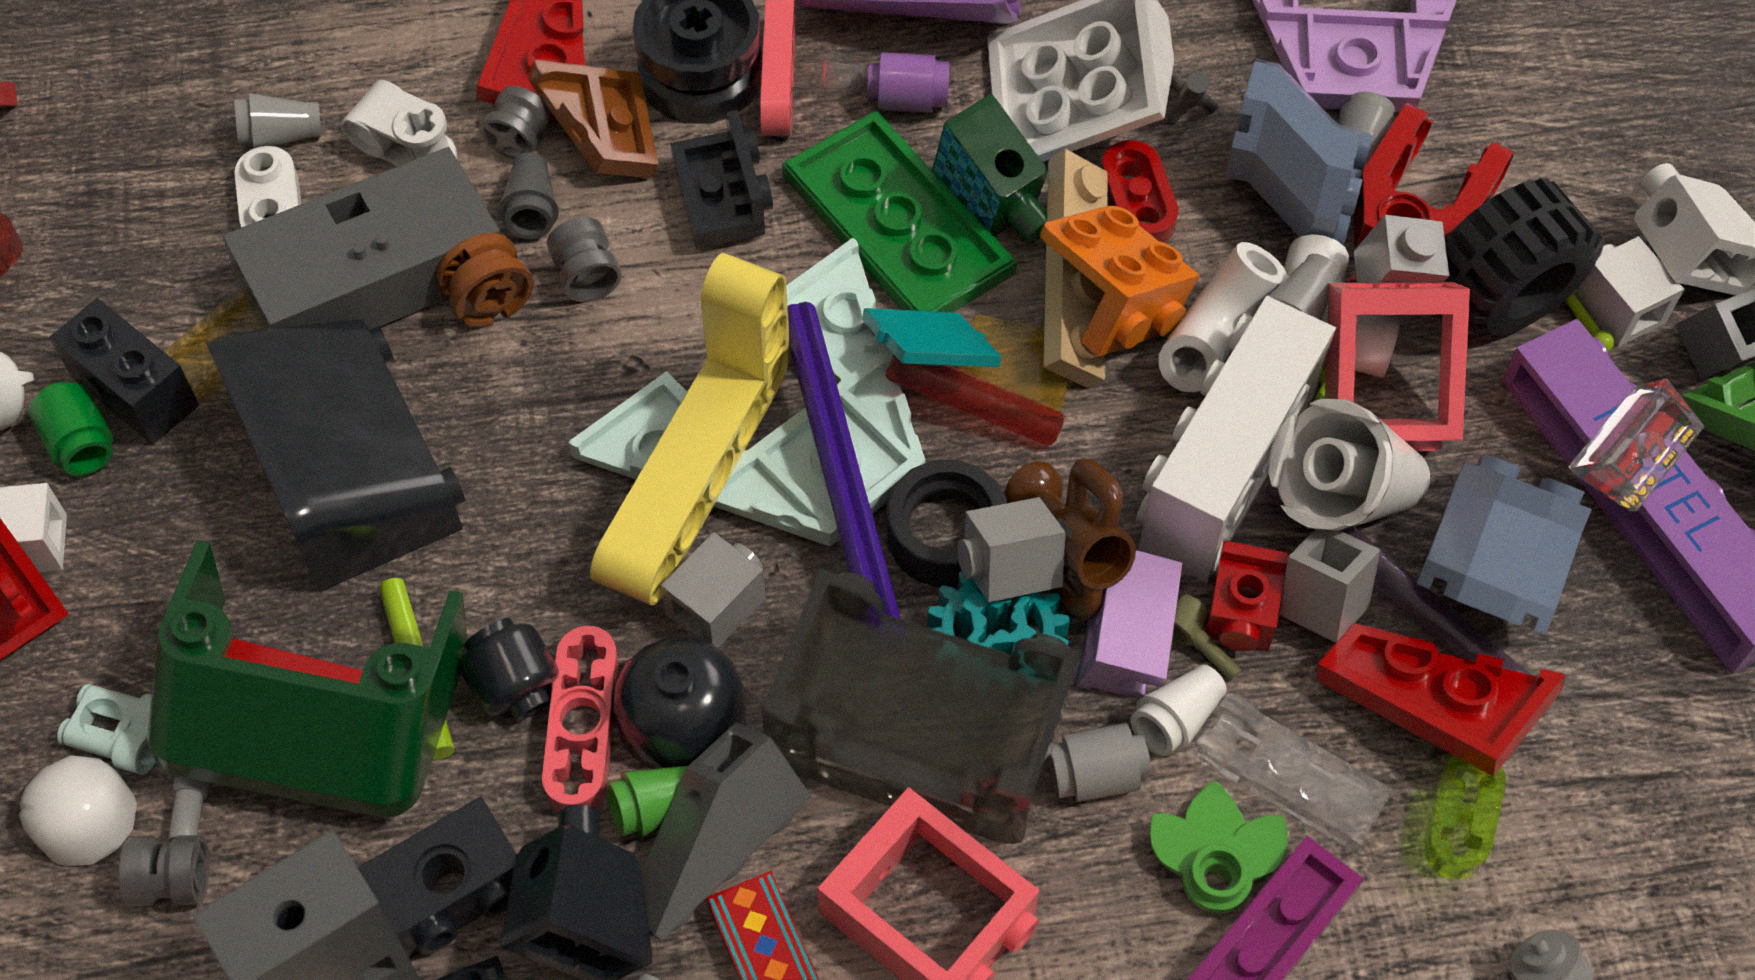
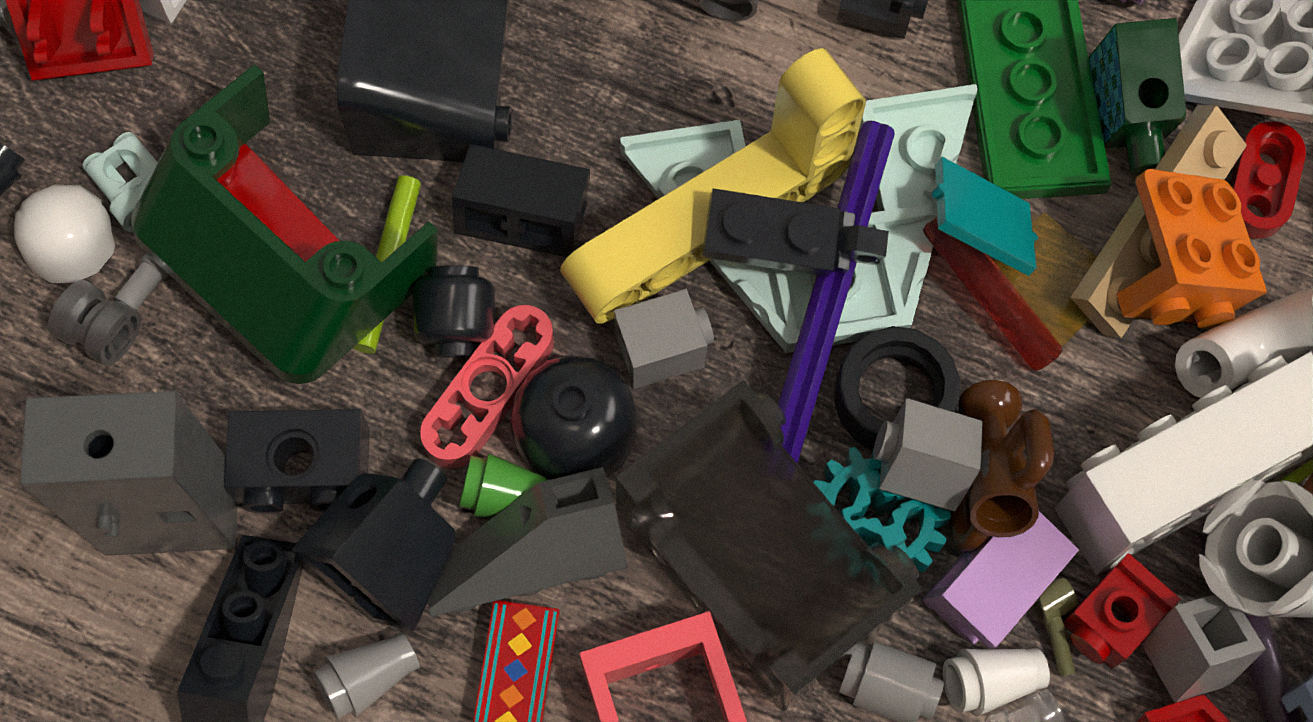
camera: 30 degrees right, 10 degrees up
none -> black hinge [452,144,590,257]
none -> black hinge [702,188,889,277]

